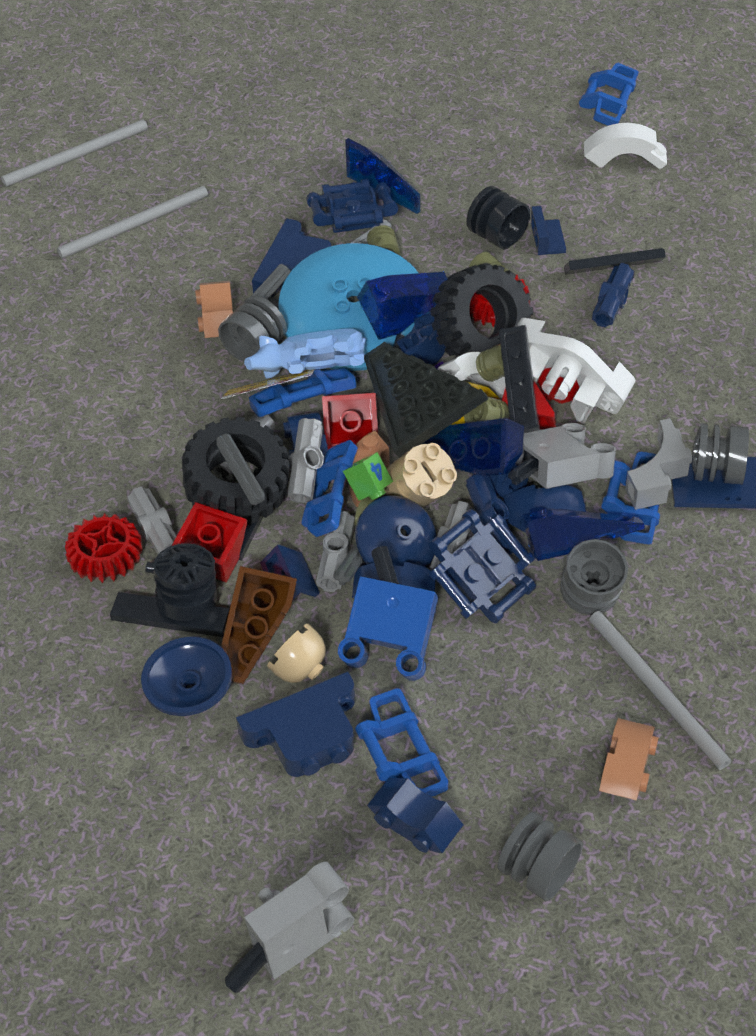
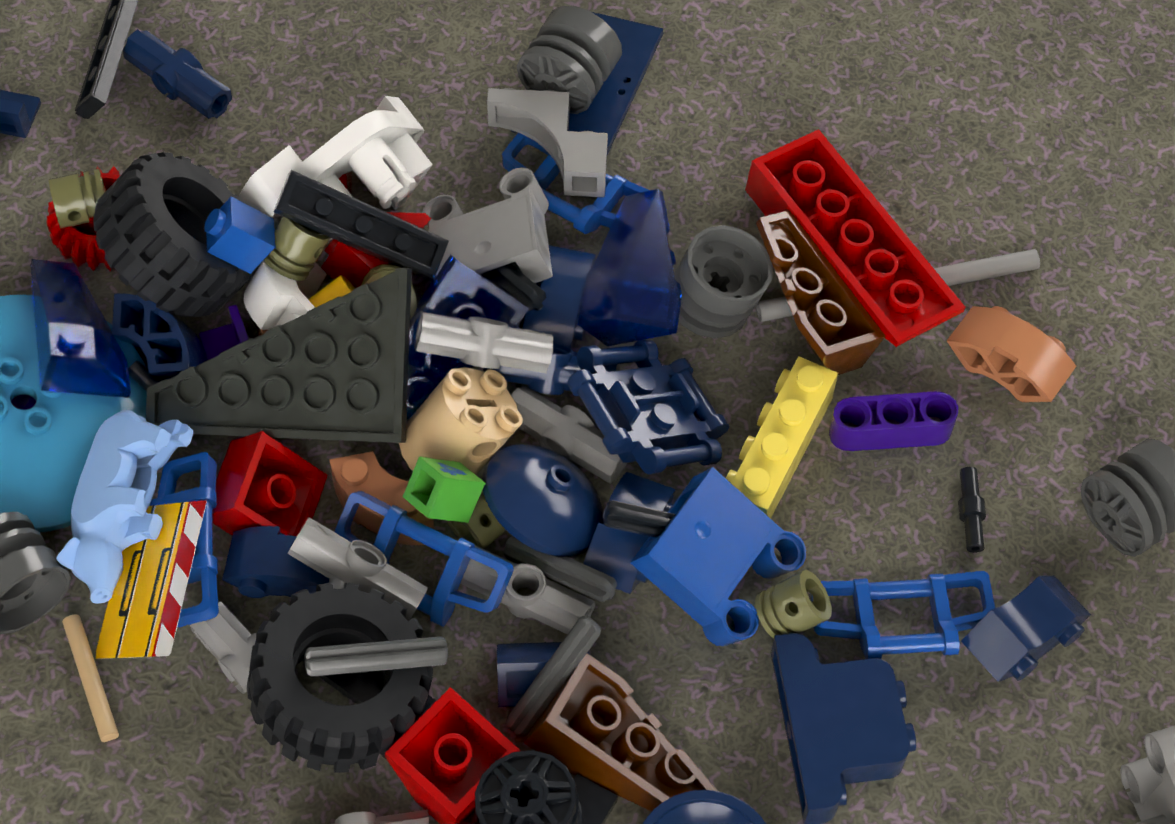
camera: 75 degrees left, 10 degrees up
tan cylinder [267,623,326,683] -> none
none -> tan bar [62,614,119,742]
none -> blue brick [204,196,276,274]
none -> light grey piece [415,312,553,373]
none -> dark grey axle [506,616,601,736]
none -> light yellow brick [726,356,838,519]
none -> red slope [745,129,966,347]
none -> olive piece [755,570,832,639]
none -> reddish brown wedge [756,210,885,375]
none -> dark purple beam [829,391,958,451]
none -> black bar [958,467,986,553]

